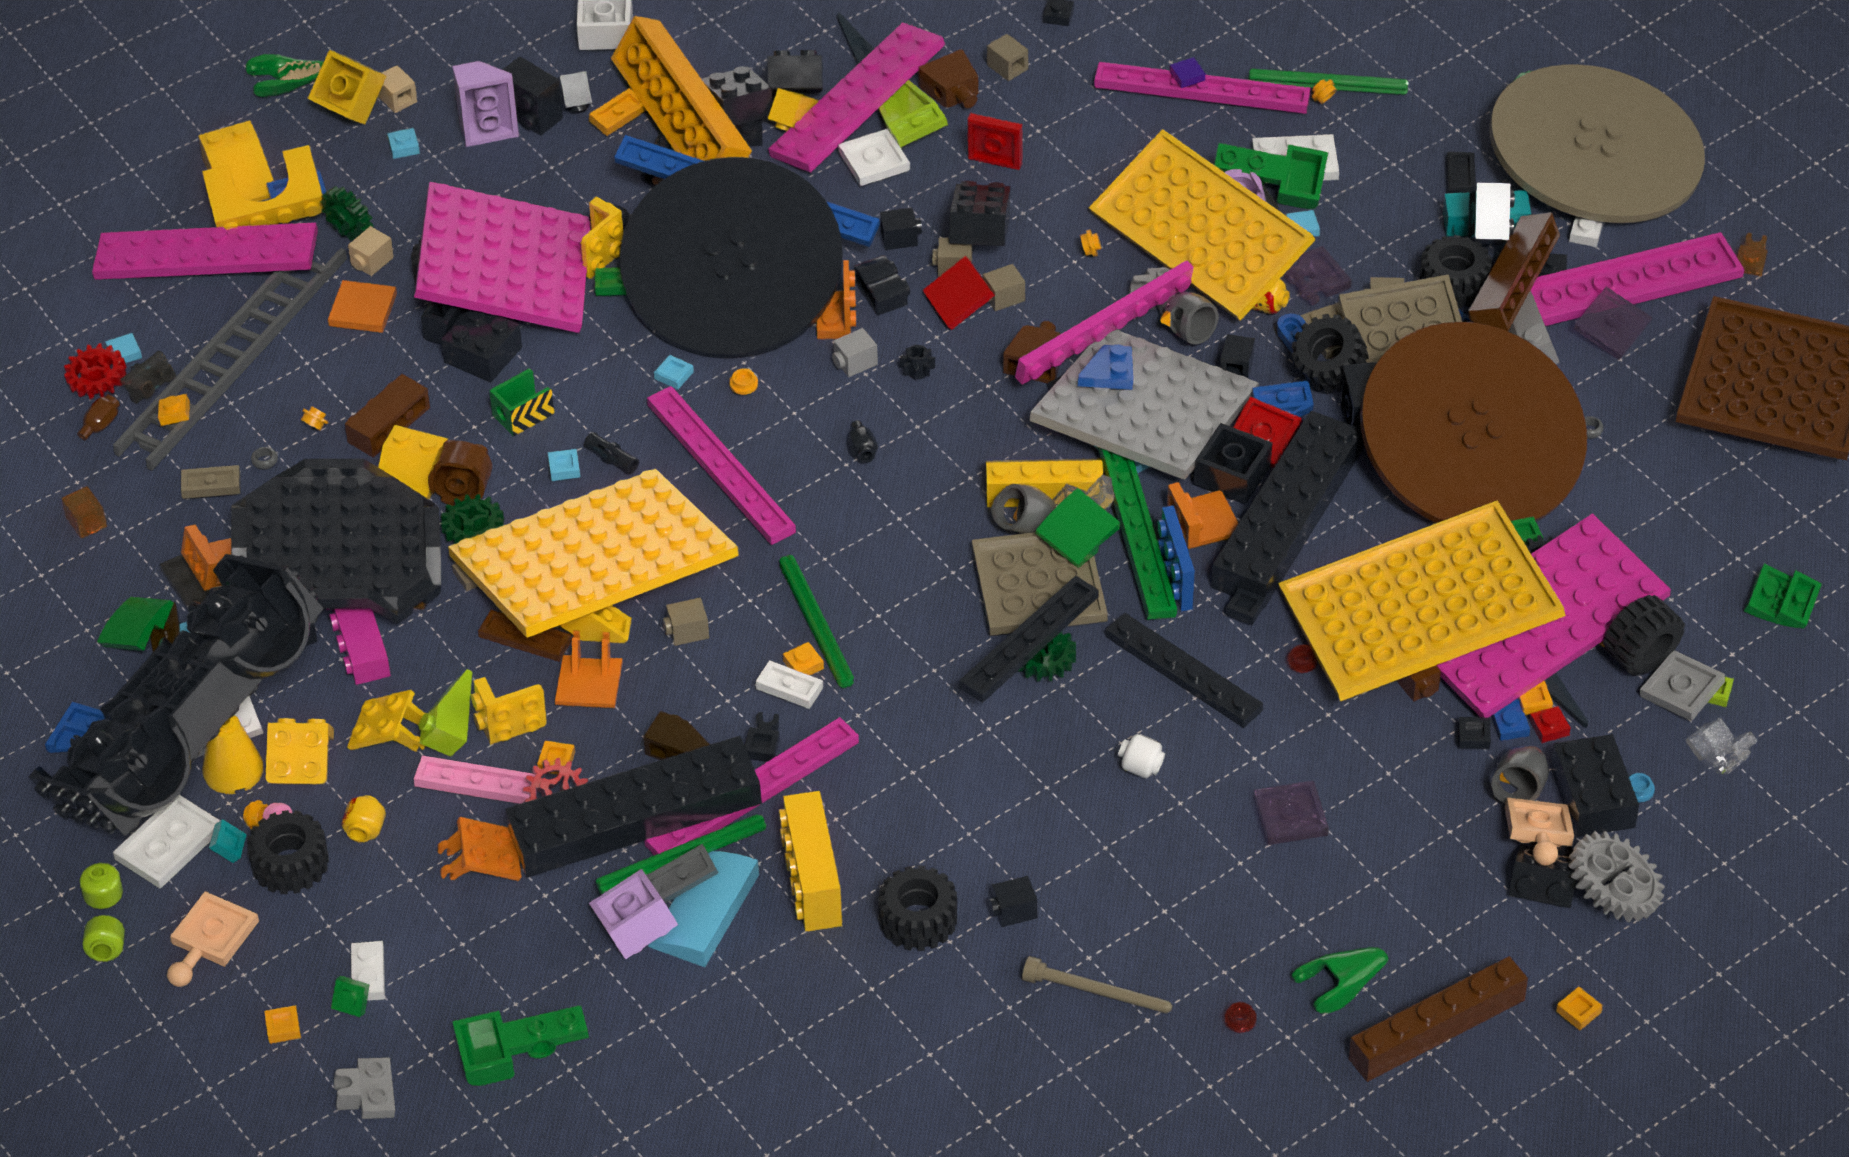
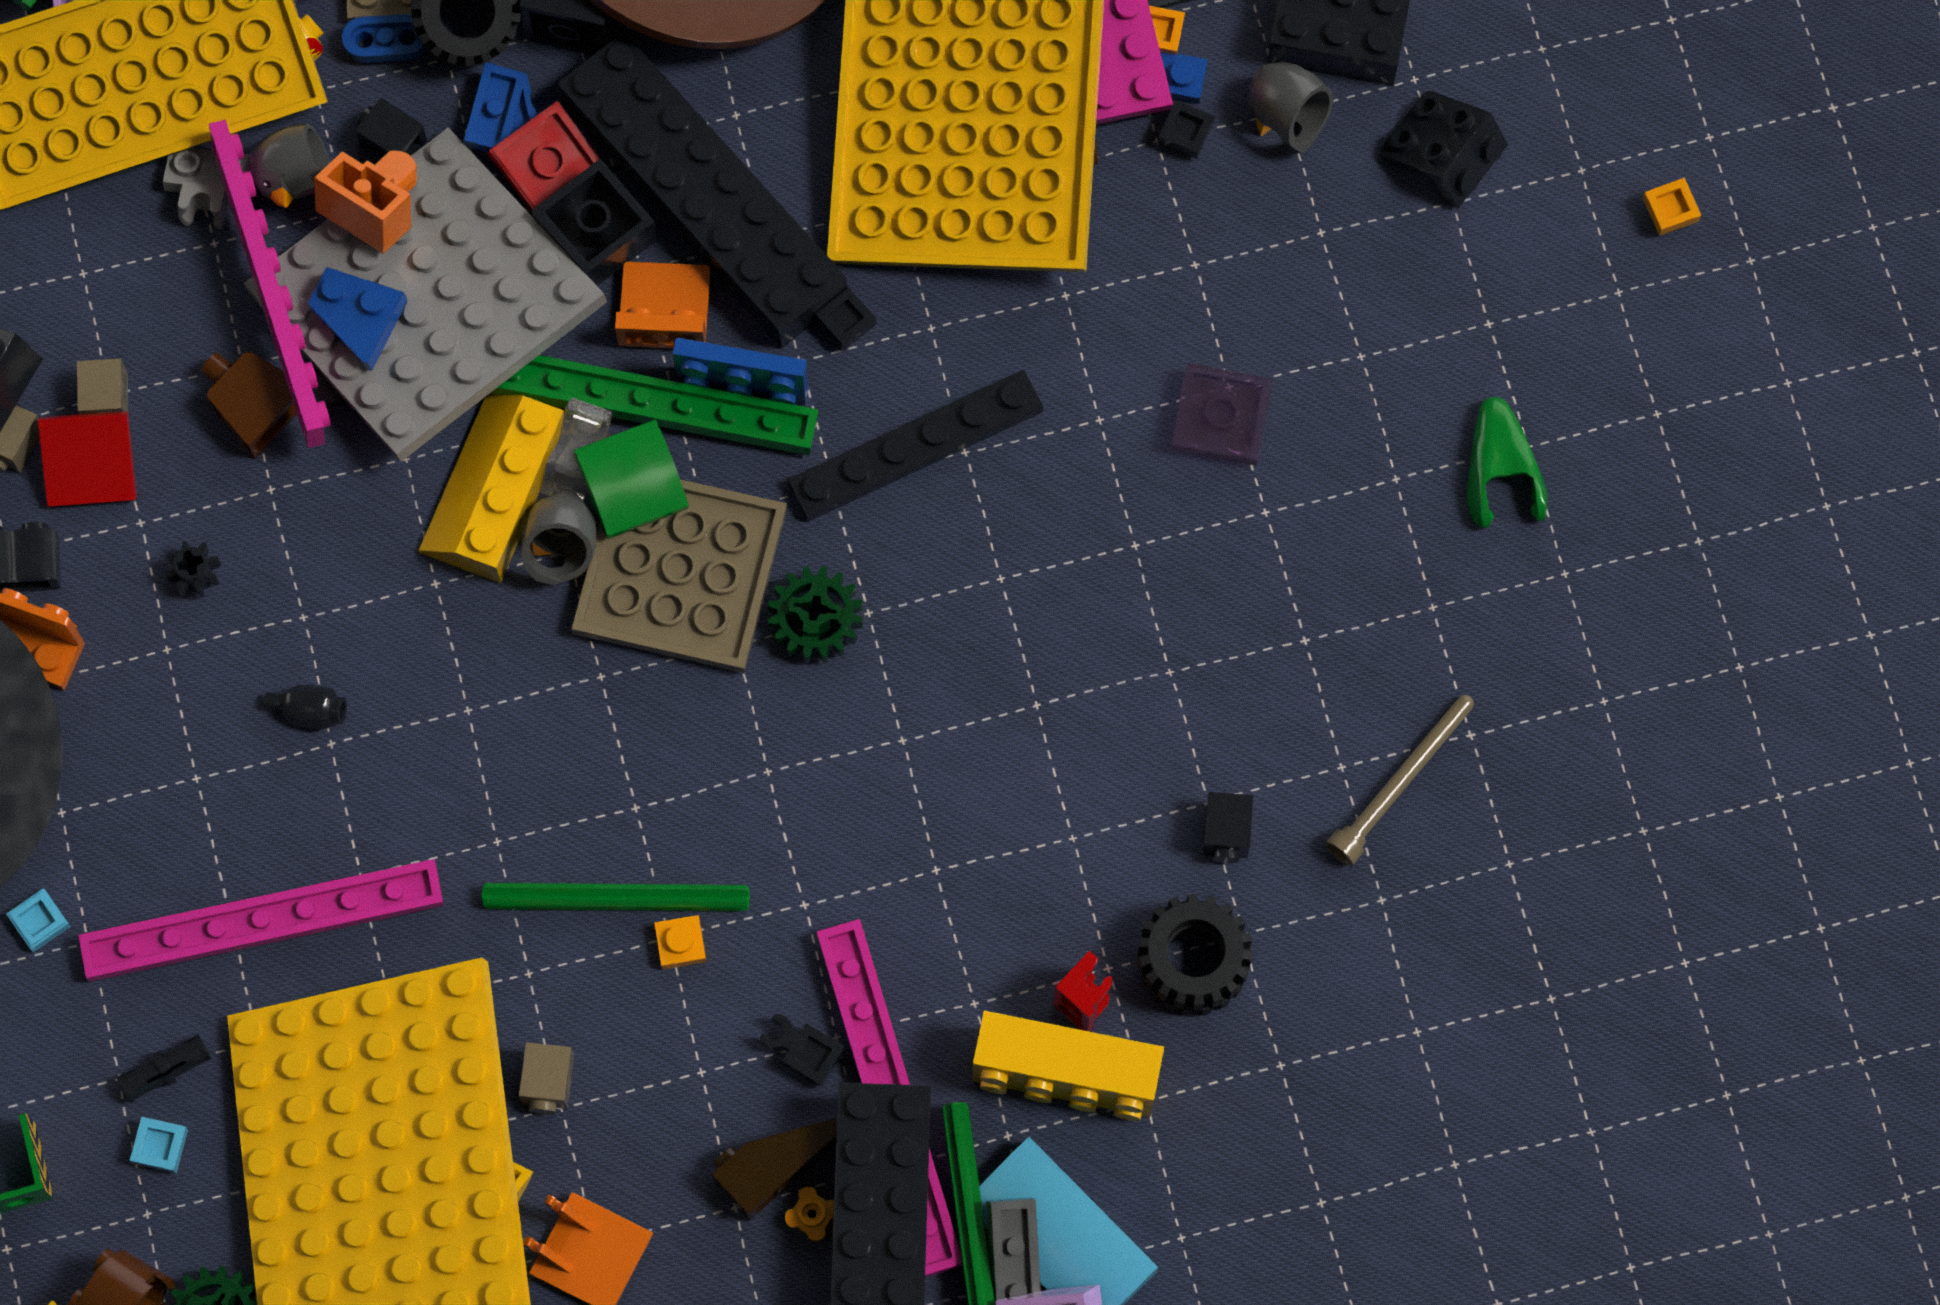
camera: 70 degrees left, 25 degrees up
light orange plate [730,368,758,395] -> none
white plate [756,660,823,709] -> none
light grey brick [832,328,878,377] -> none
black plate [959,575,1099,703] -> none
light orange plate [1080,229,1102,257] -> none
white head [1118,734,1165,779] -> none
clear red plate [1225,1002,1257,1033] -> none
clear red plate [1287,645,1318,673] -> none
reddish brown brick [1349,956,1528,1082] -> none
light nougat plate [1505,797,1574,866] -> none
red plate [1530,706,1571,743] -> none
light grey gear [1568,831,1665,922] -> none
none -> orange brick [314,150,417,254]
none -> red hinge [1053,951,1112,1032]

